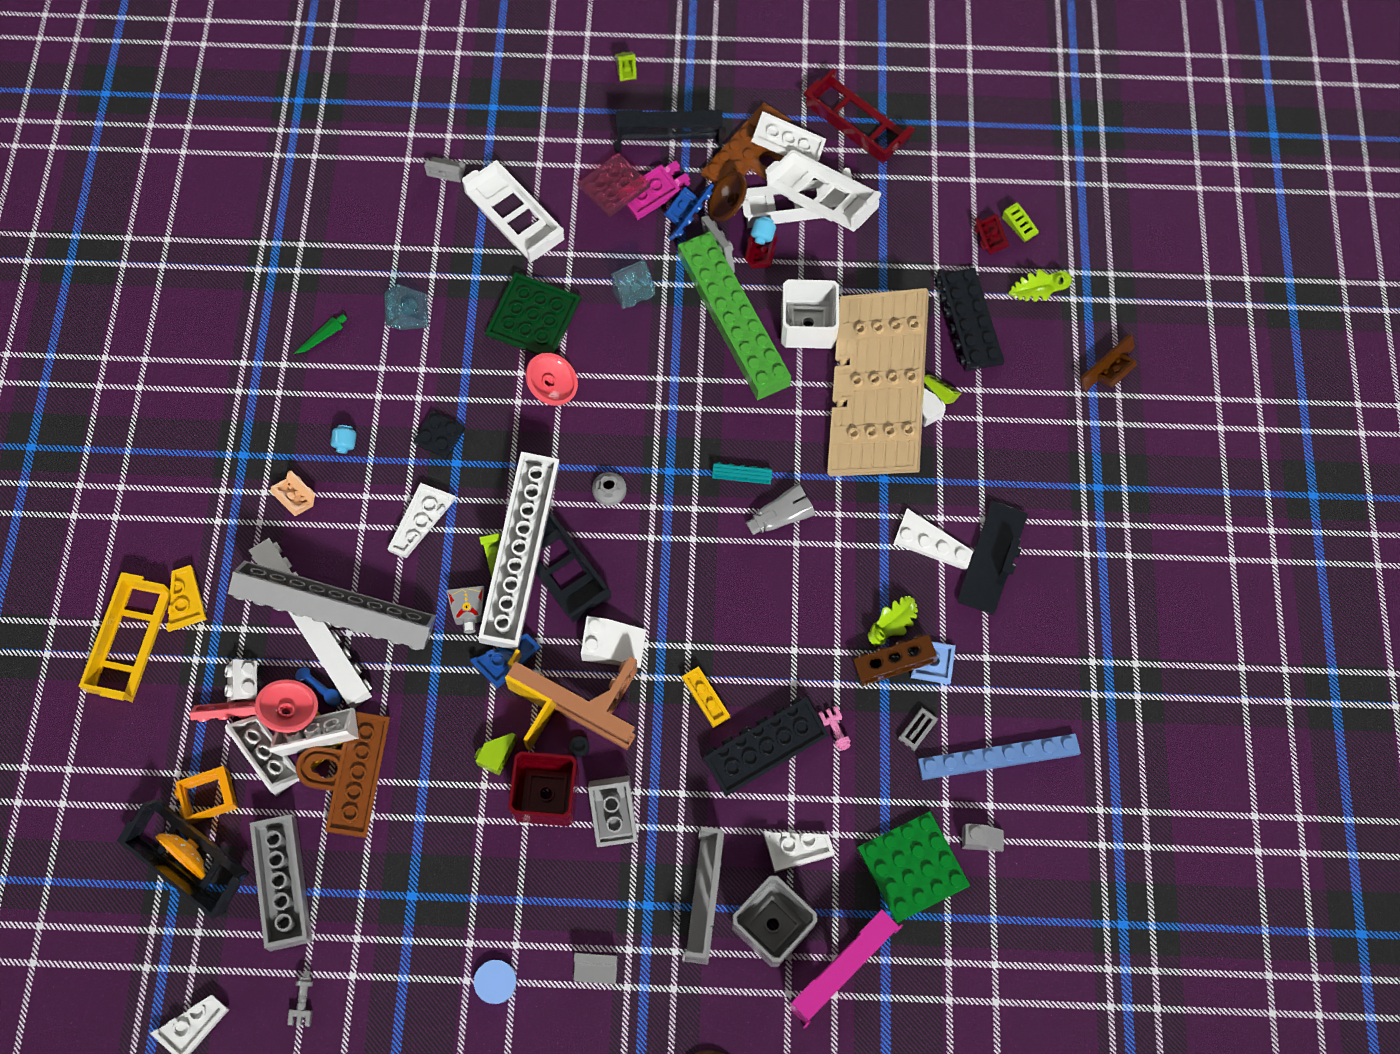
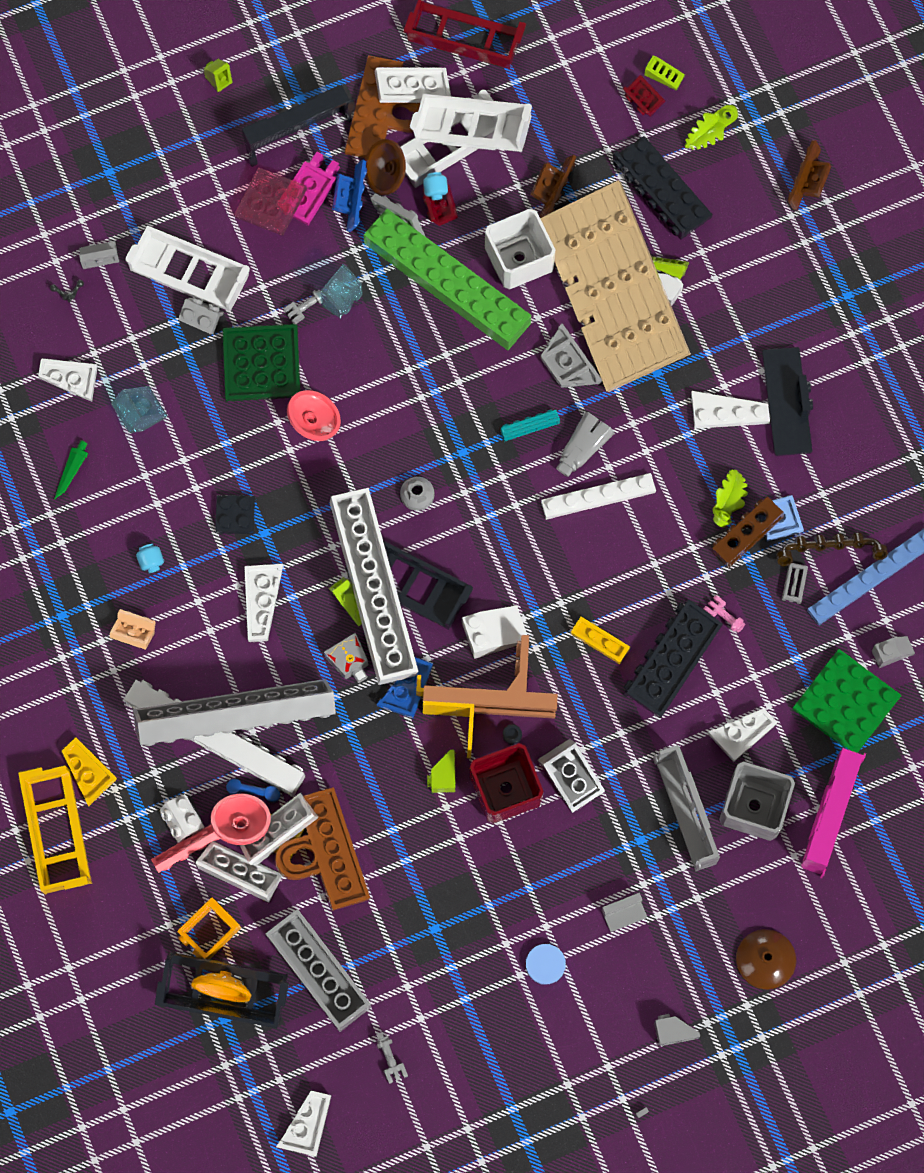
camera: 25 degrees left, 5 degrees up
none -> white wing [38,359,98,402]
none -> pearl dark grey piece [50,280,84,302]
none -> light grey bracket [178,296,224,334]
none -> light grey hinge [284,290,325,324]
none -> reddish brown bracket [530,155,577,218]
none -> light grey wing [541,324,602,388]
none -> white plate [541,473,656,520]
none -> dark brown bar [776,533,888,566]

